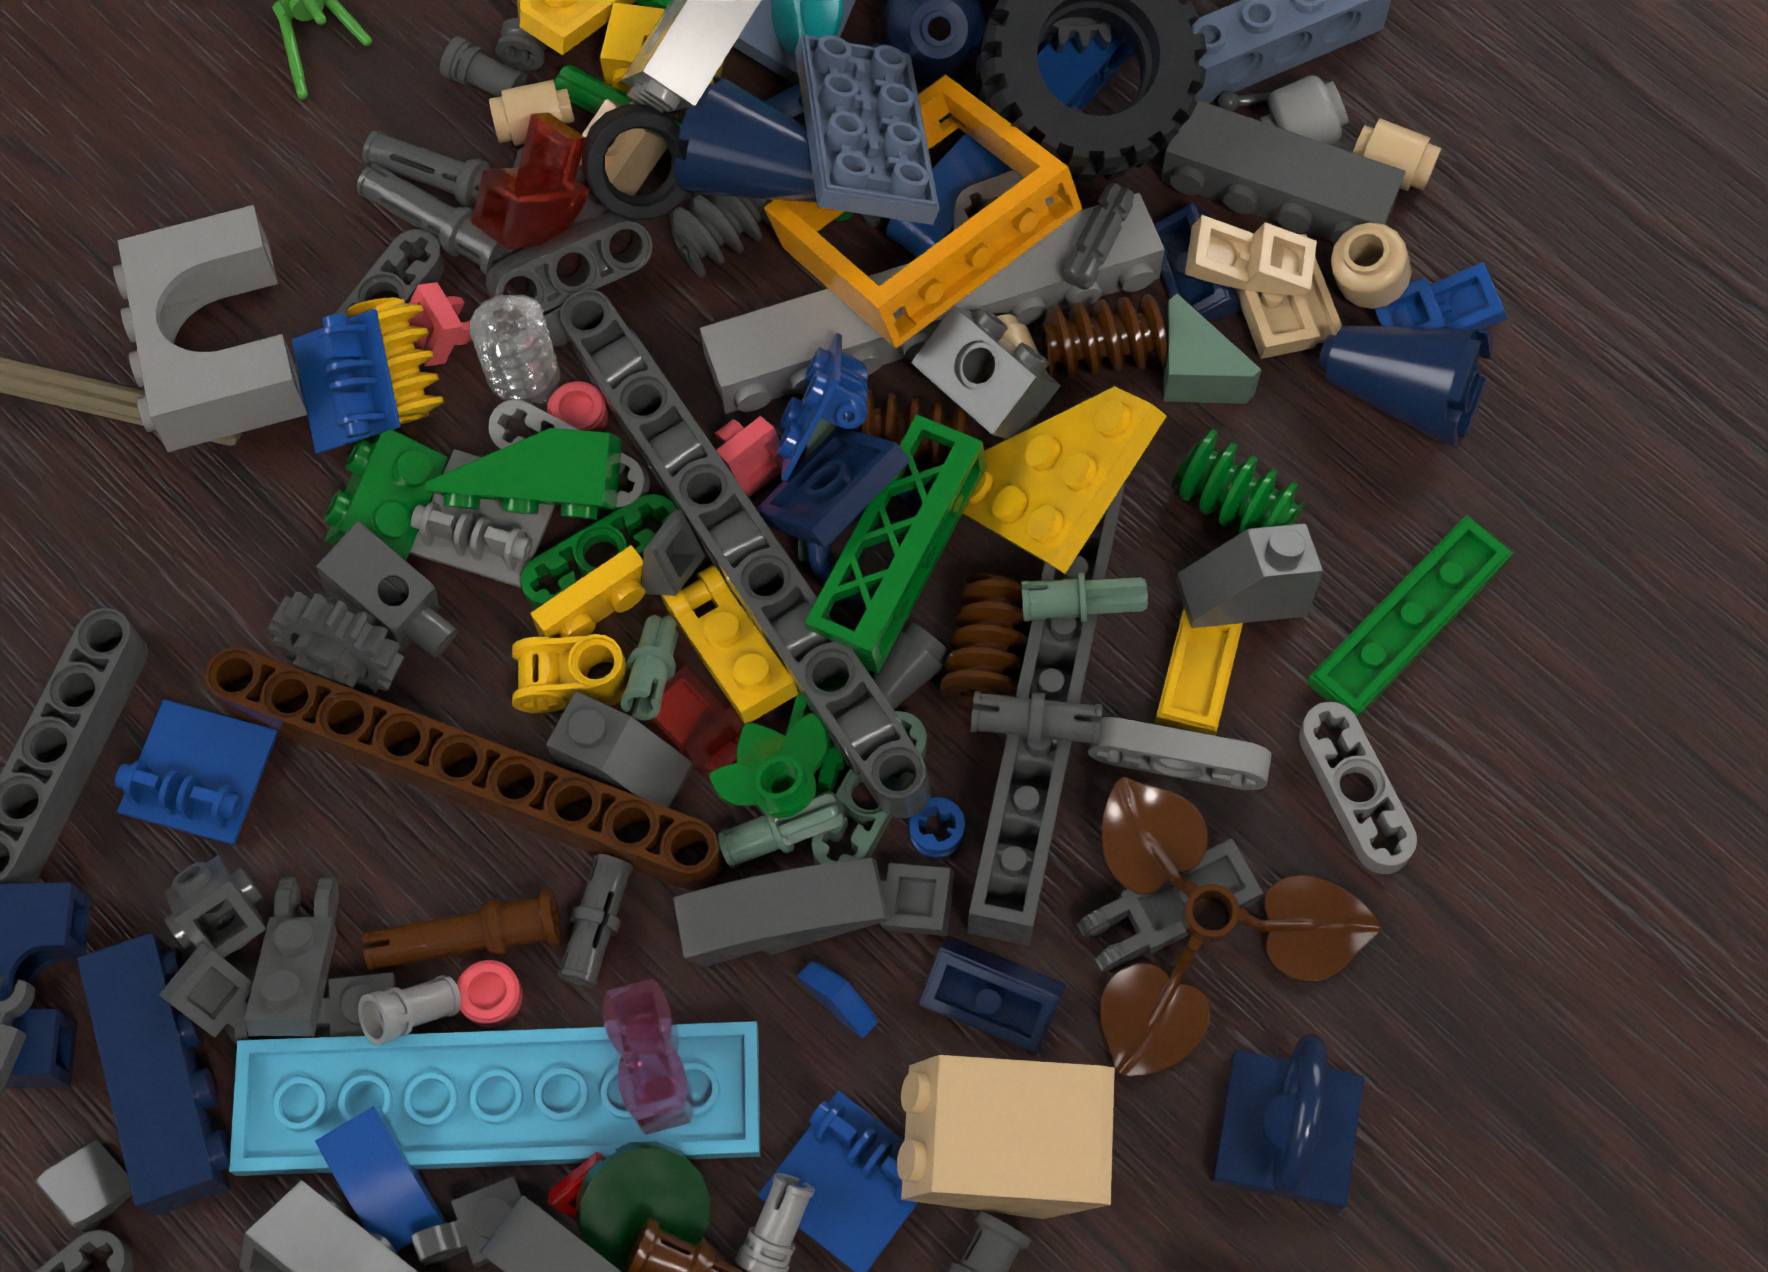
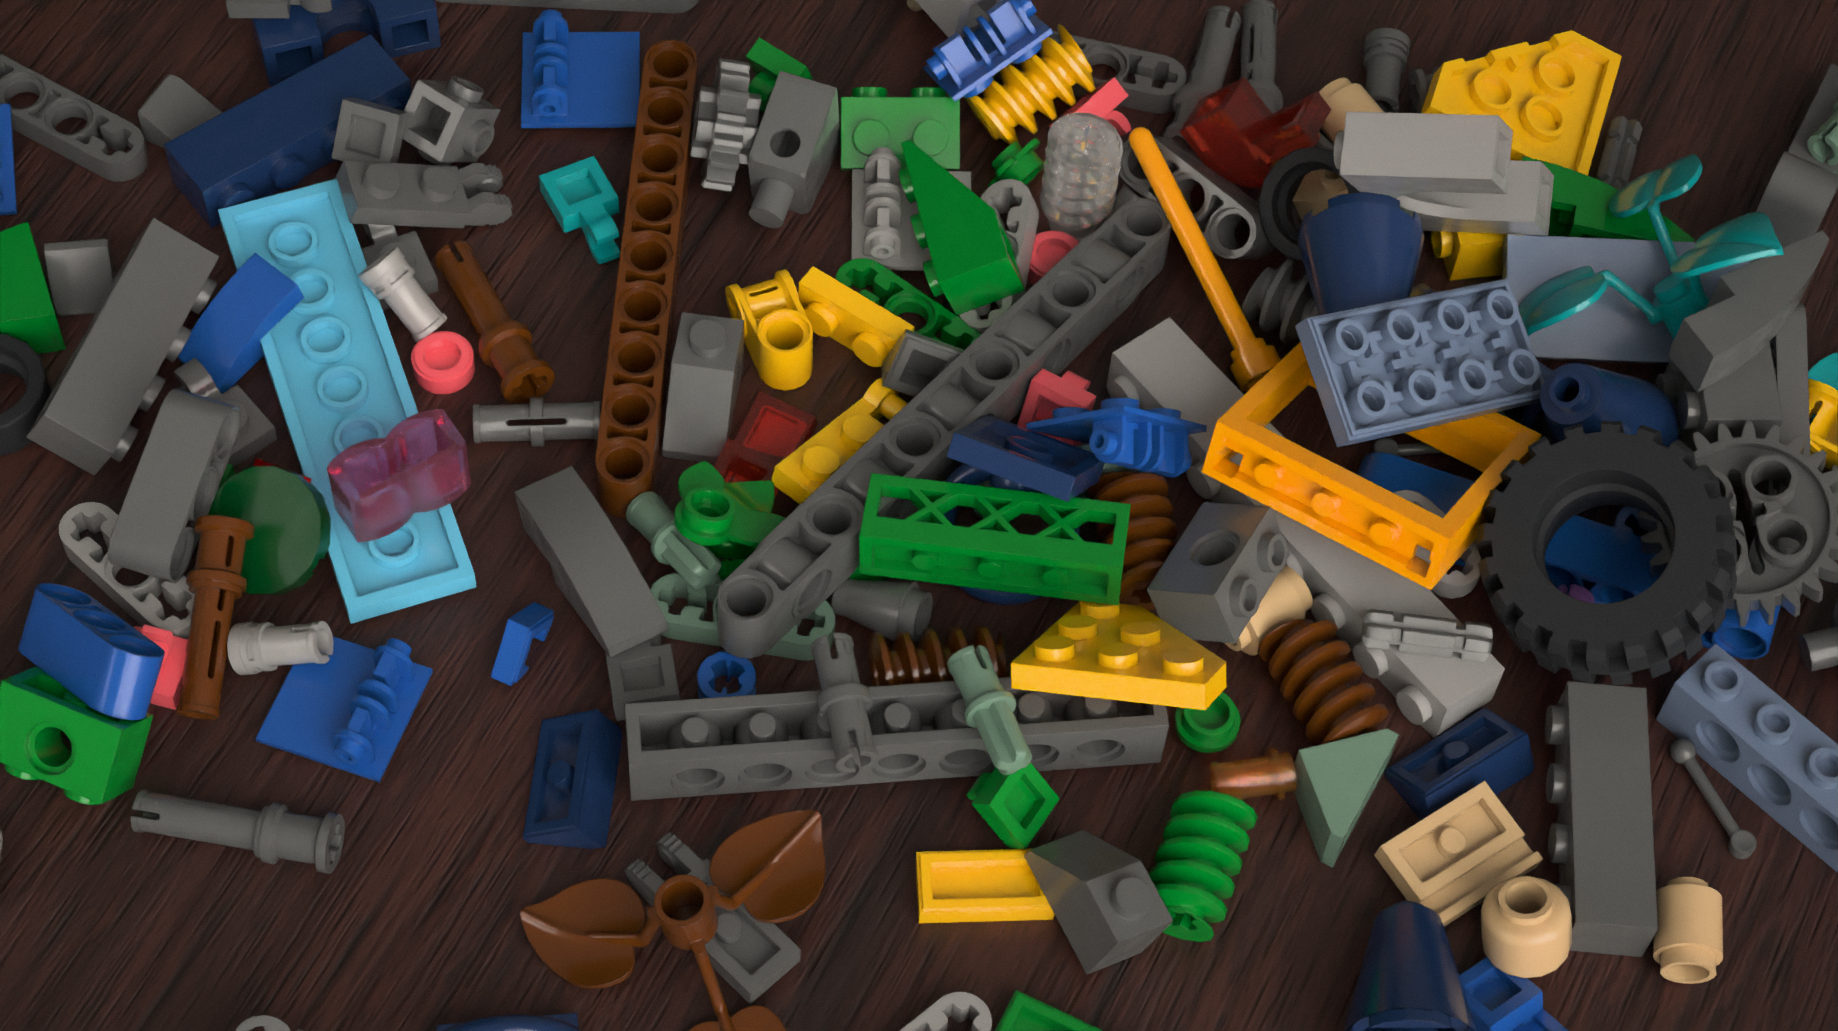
camera: 65 degrees right, 10 degrees down
sand green axle [620,615,679,720] -> none
tan slope [897,1055,1115,1219] -> none
light grey beam [1088,717,1272,790] -> none
tan slope [1185,215,1317,295] -> none
light grey head [1260,75,1349,146] -> none
none -> teal plate [539,156,620,265]
none -> green tile [746,37,814,113]
none -> green tile [966,763,1060,849]
none -> green plate [987,137,1045,187]
none -> light orange piece [1129,127,1281,391]
none -> clear orange pin [1209,747,1297,800]

